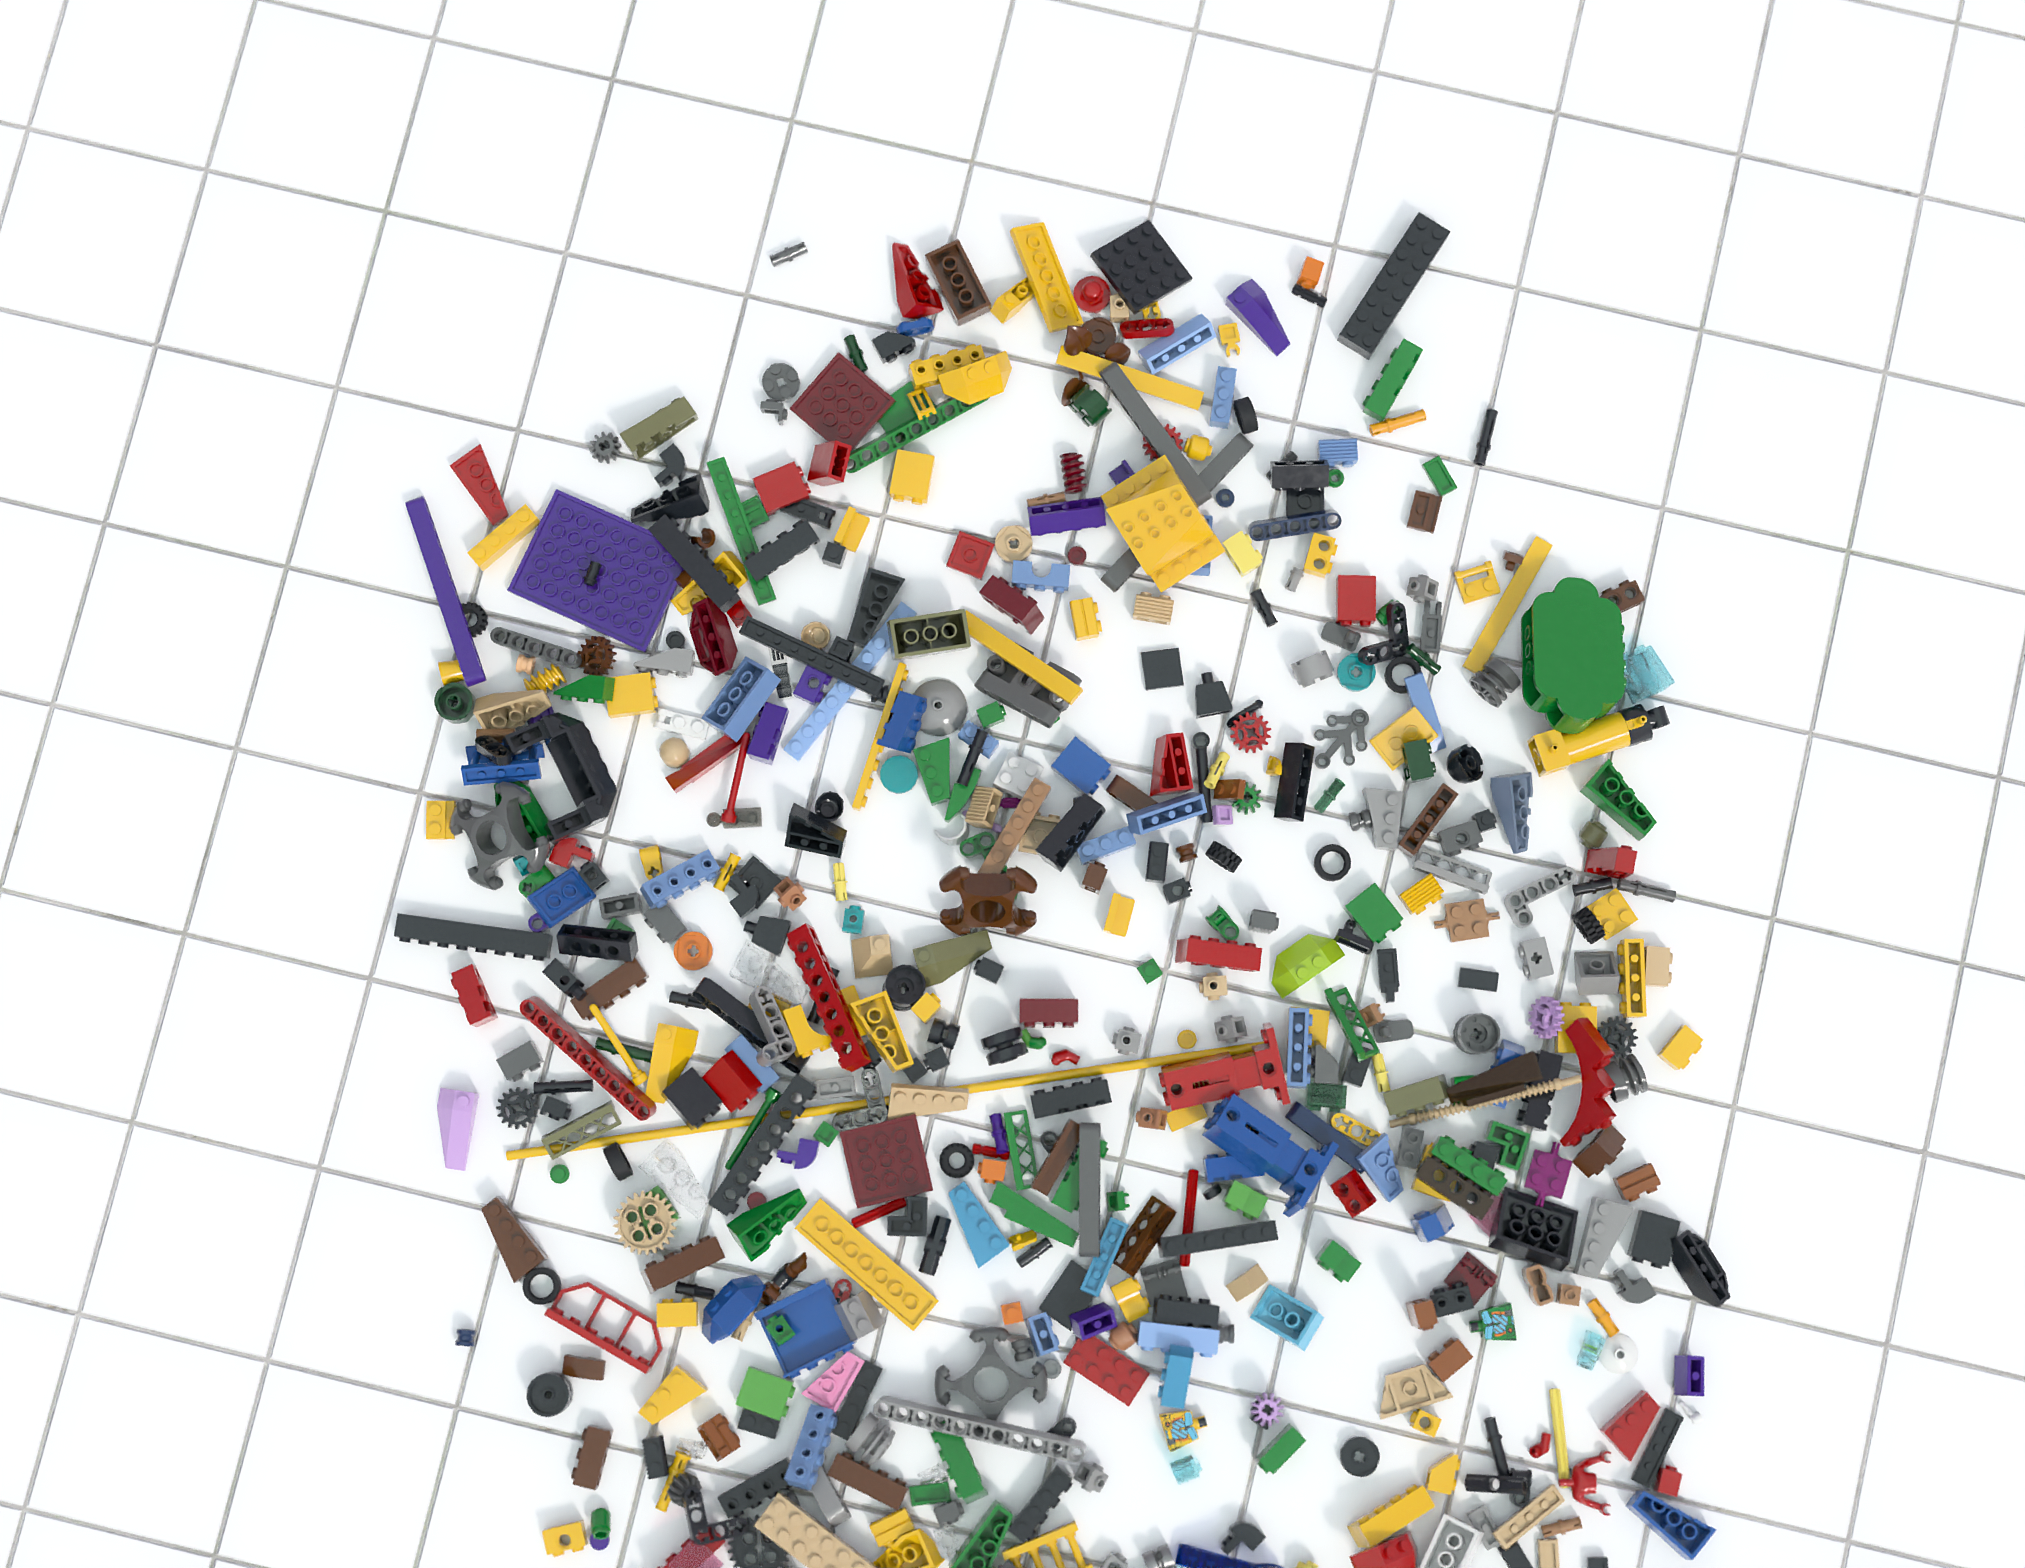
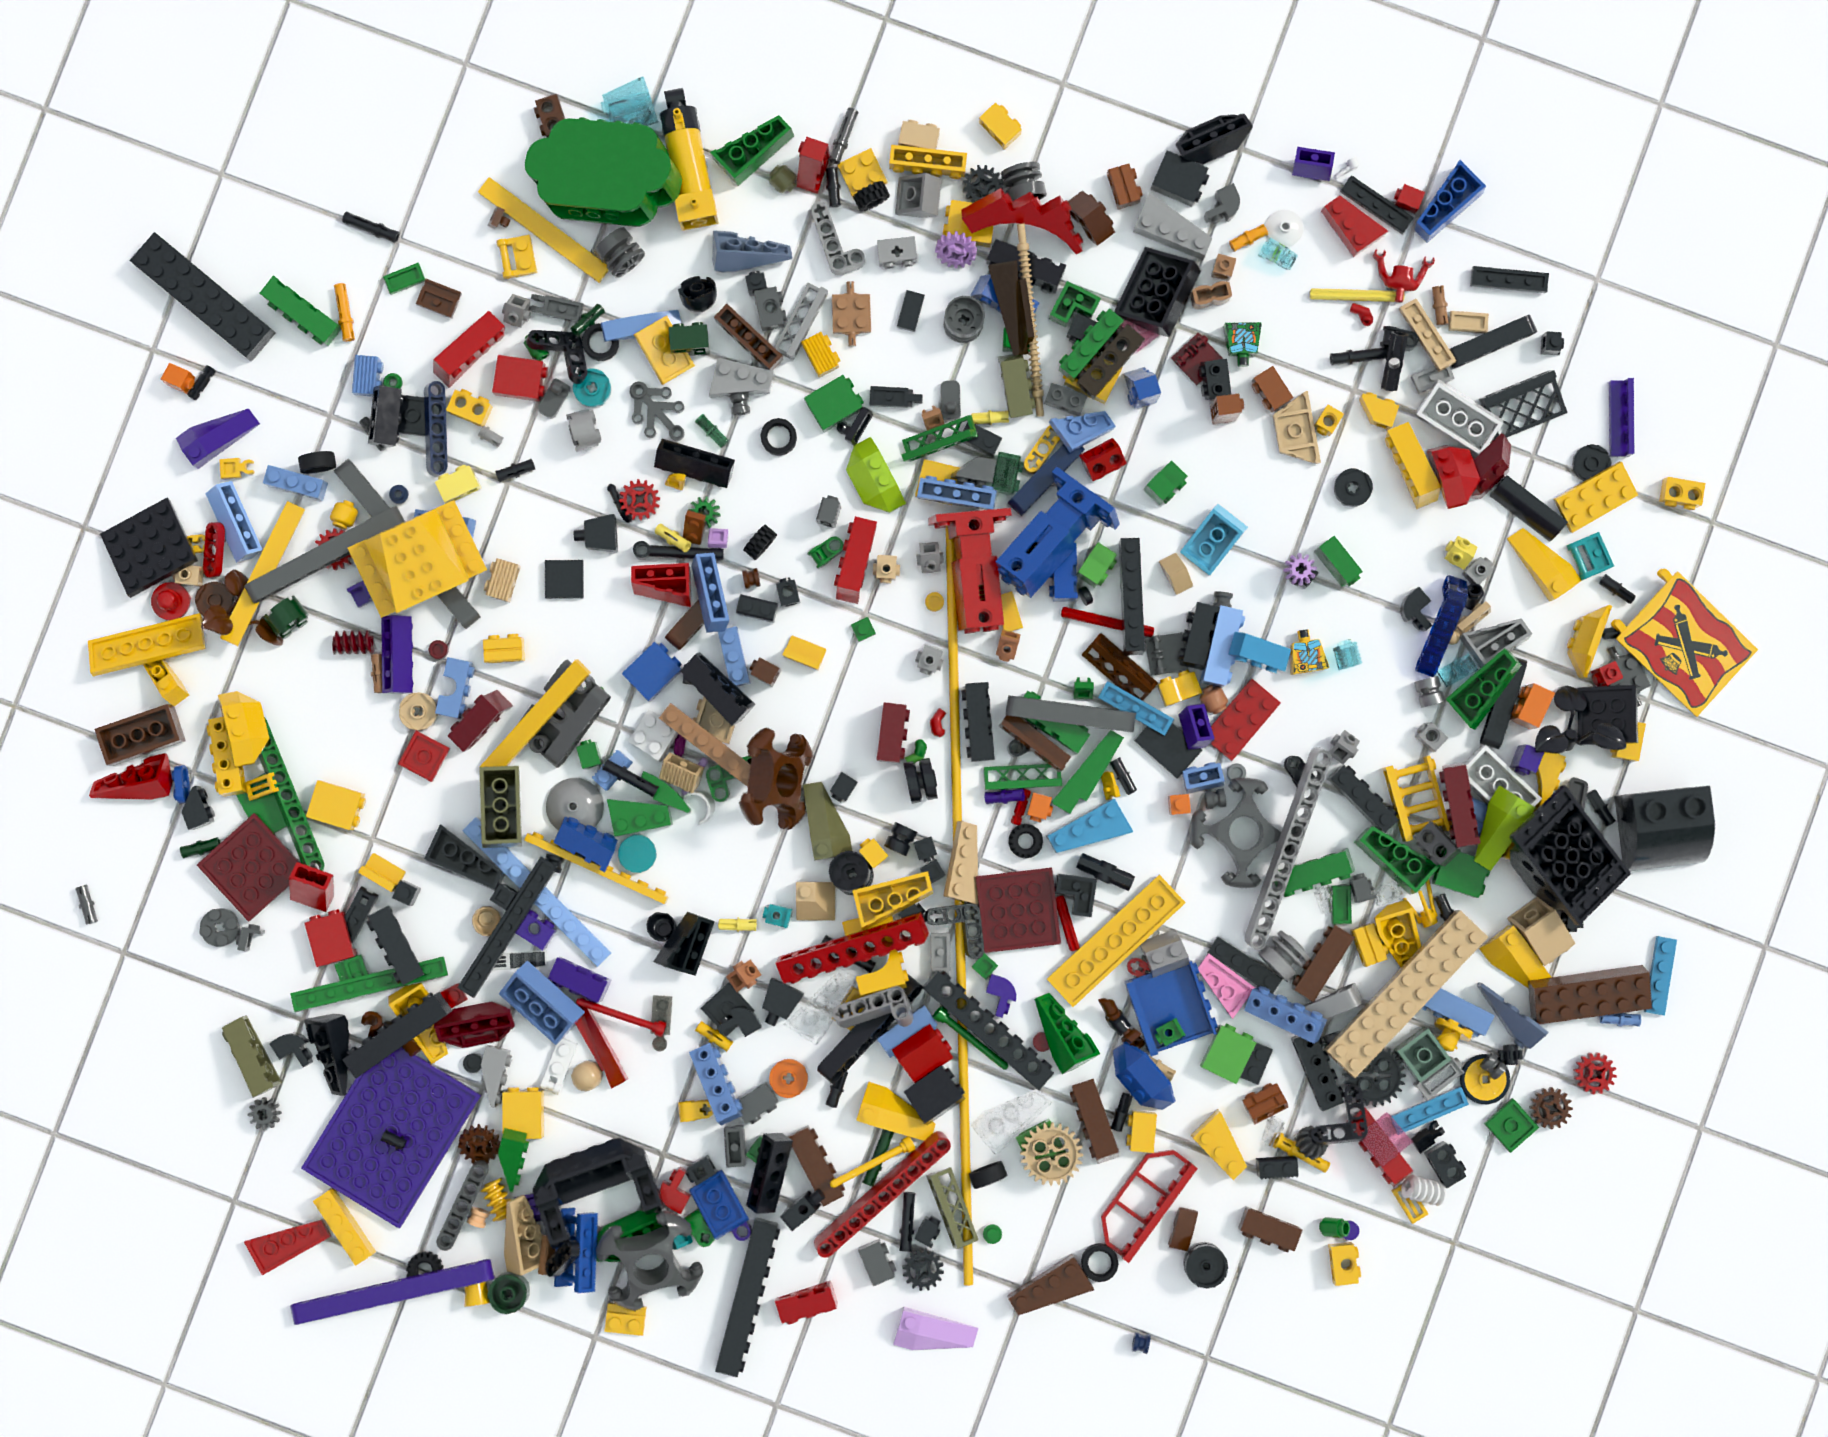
camera: 85 degrees left, 5 degrees up
magenta plate [1523,1142,1572,1207] -> none
none -> red wedge [433,311,505,388]

